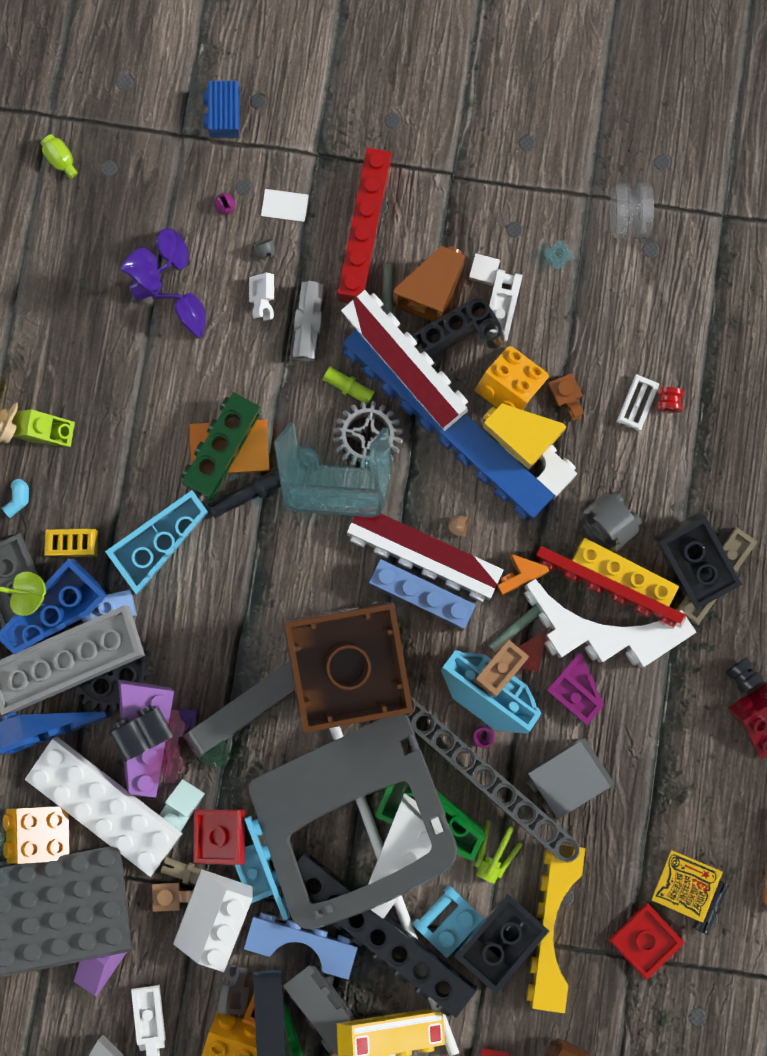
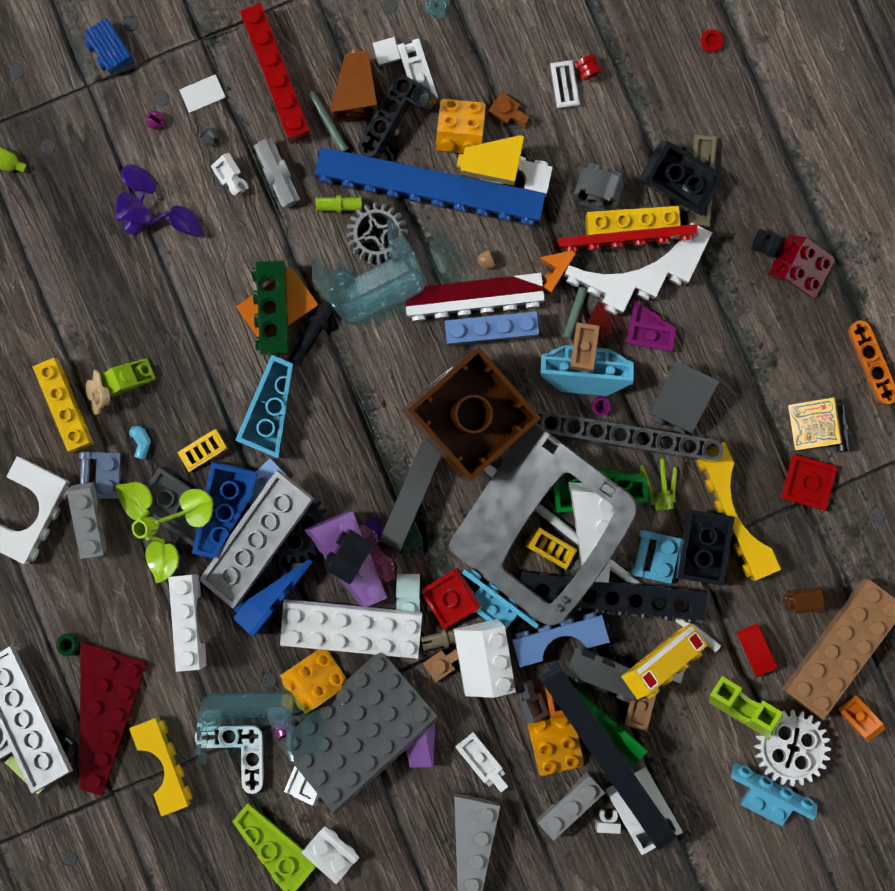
camera: 30 degrees left, 5 degrees up
brick [341,290,468,431] -> none
none -> yellow slope [524,526,577,570]

